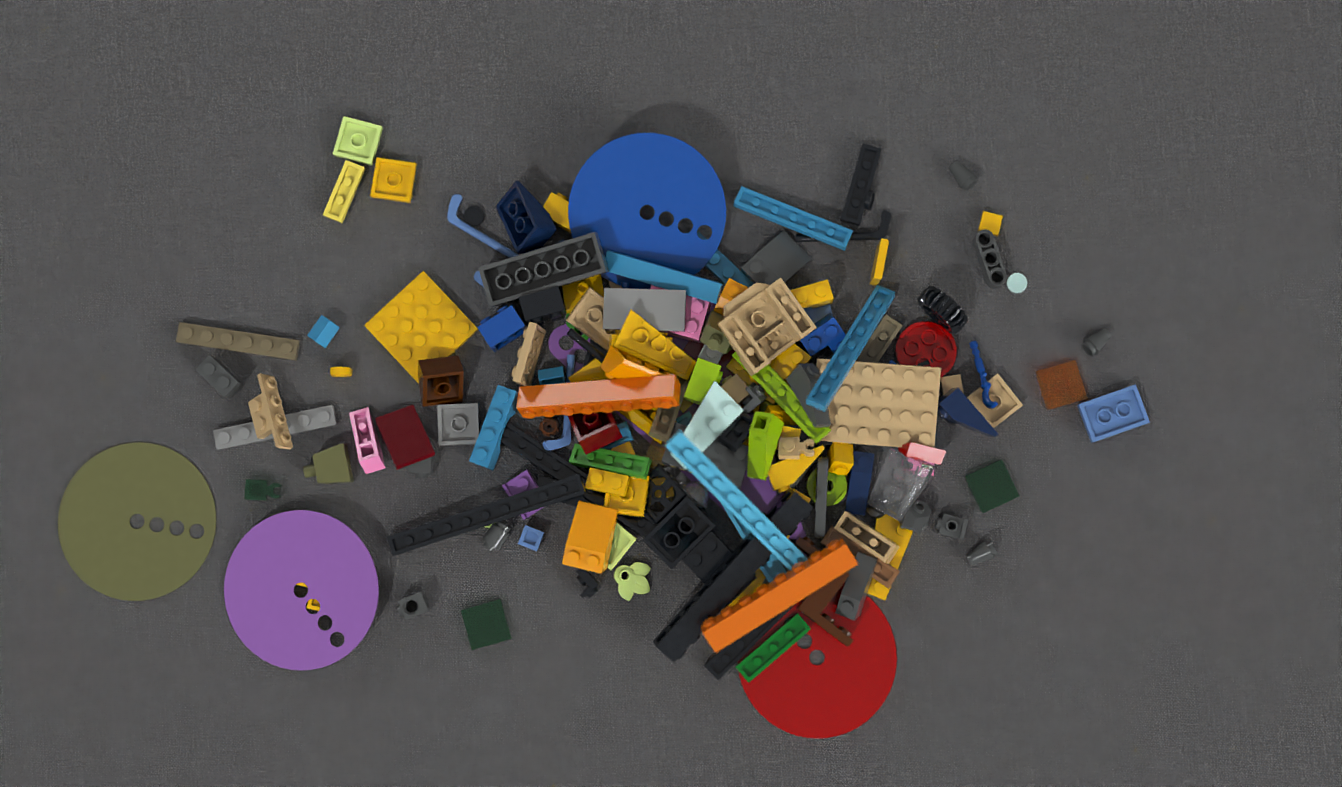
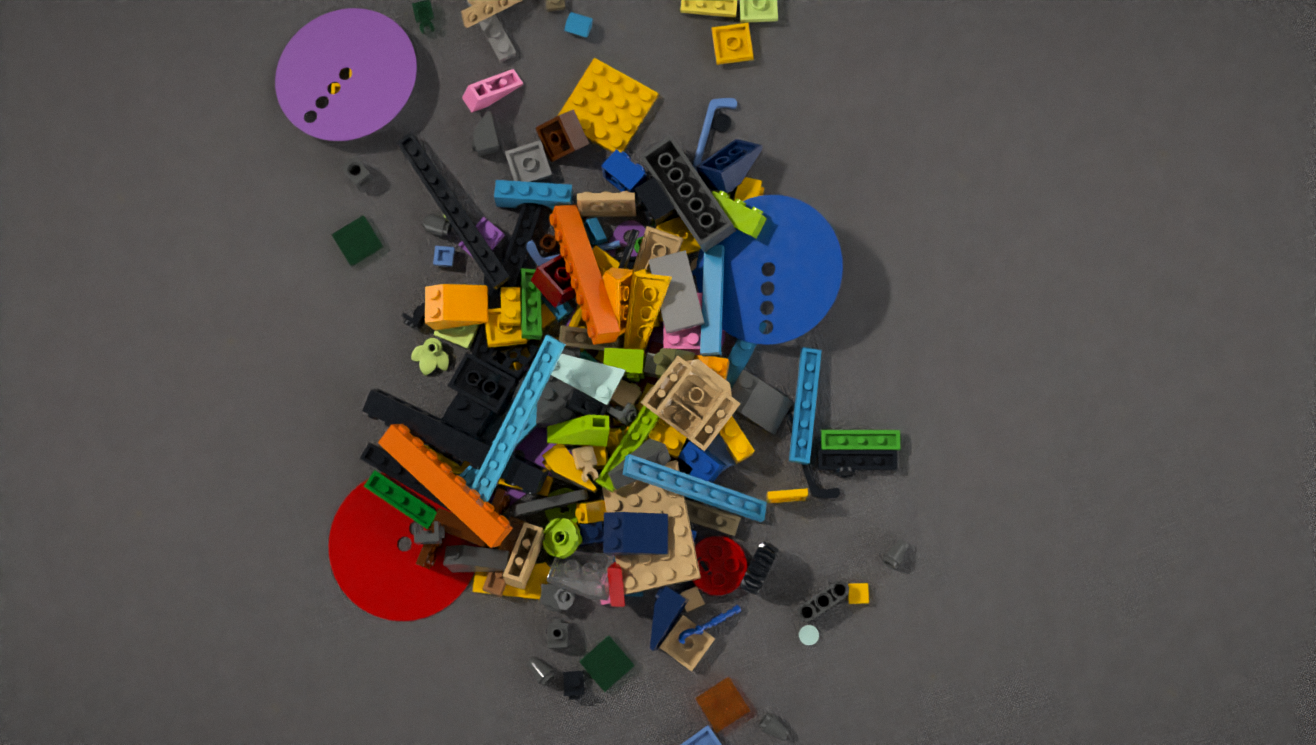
camera: 80 degrees right, 5 degrees down
olive torso [303,443,354,484] -> none
yellow tile [330,367,352,377] -> none
dark red tile [375,404,435,470] -> none
none -> dark grey bracket [414,521,445,545]
none -> lime plate [543,518,582,559]
none -> black bracket [563,670,585,700]
none -> dark blue slope [603,512,668,556]
none -> lime slope [712,190,767,239]
none -> bright green plate [821,430,900,451]

